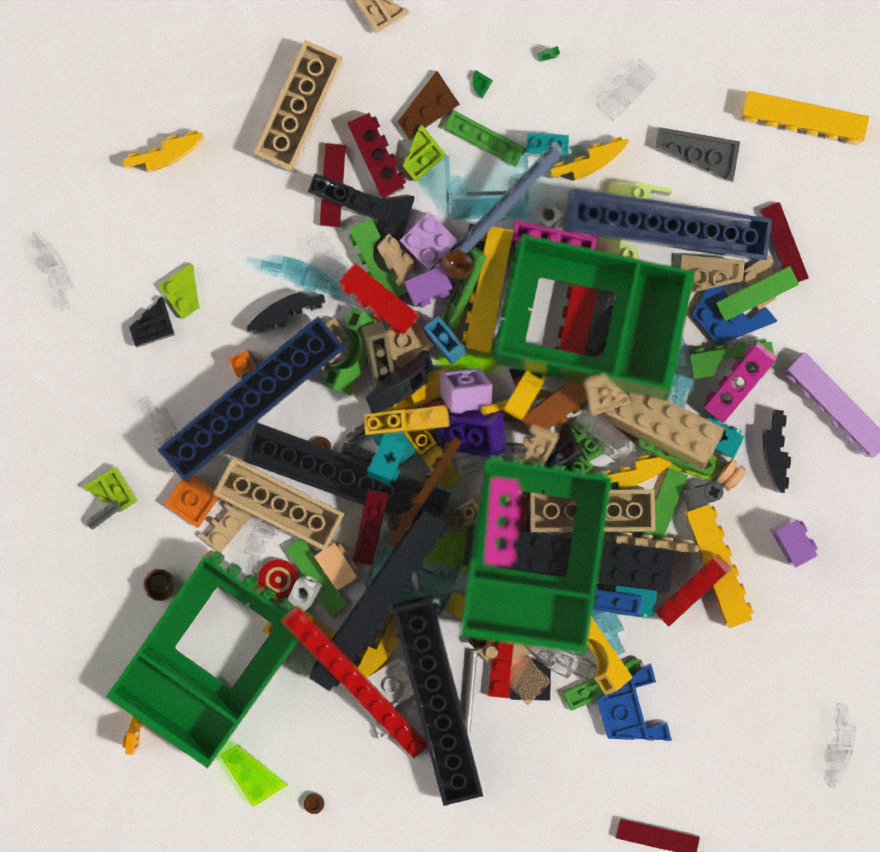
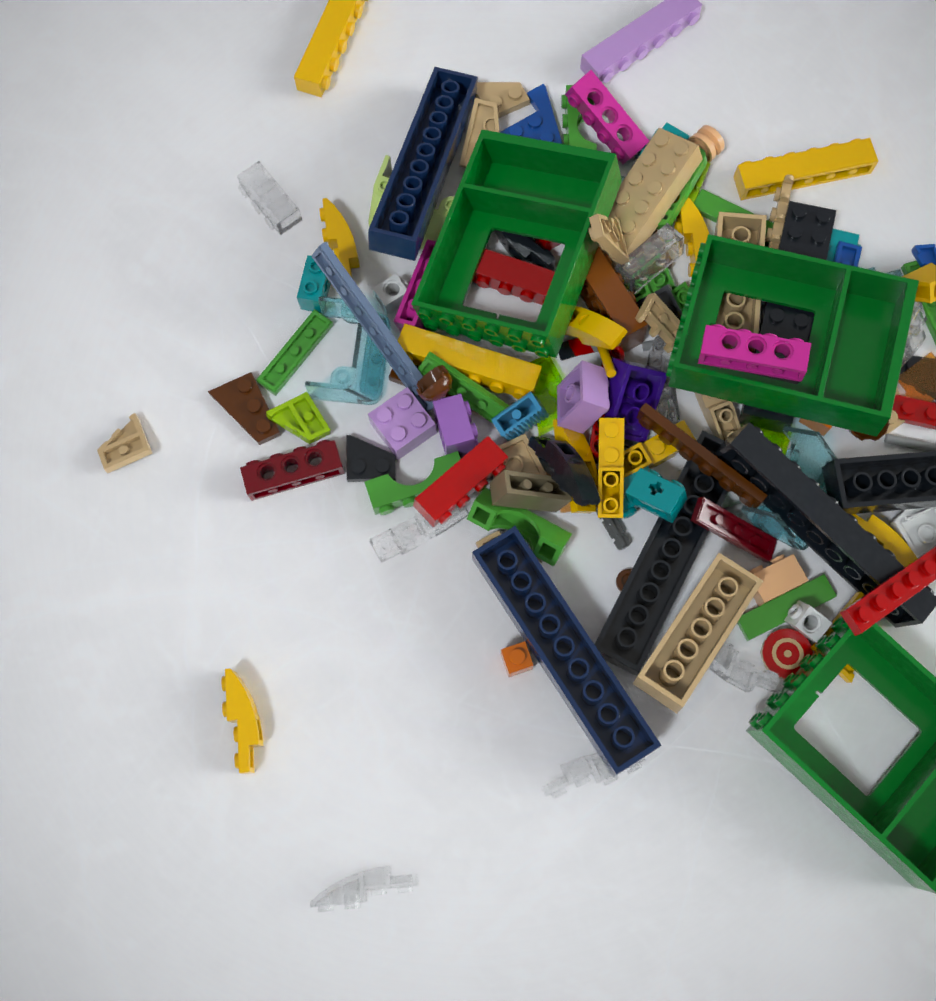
camera: 80 degrees left, 15 degrees down
lime wing [83,466,138,512] -> none
dark grey axle [86,500,121,530] -> none
black wing [129,297,175,348] -> none
reddish brown hair [143,569,175,601] -> none
lime wing [159,263,200,319] -> none
orange plate [164,475,220,528] -> none
tan hinge [198,502,253,553] -> none
black slope [247,292,326,334] -> none
tan brick [254,40,344,173] -> none
clear light blue slope [260,256,341,295] -> none
black slope [307,173,393,223] -> none
dark red tile [319,144,346,228] -> none
dark grey axle [341,442,376,463] -> none
tan wing [377,233,416,286] -> none
yellow panel [444,590,464,619] -> none
green tile [473,70,493,99] -> none
green tile [537,46,560,62] -> none
dark grey wing [655,127,740,182] -> none
red brick [655,554,732,627] -> none
dark grey piece [682,482,724,510] -> none
bright green tile [715,266,799,322] -> none
dark red tile [760,202,809,282] -> none
black slope [762,410,791,493] -> none
medium lavender brick [770,518,818,568] -> none

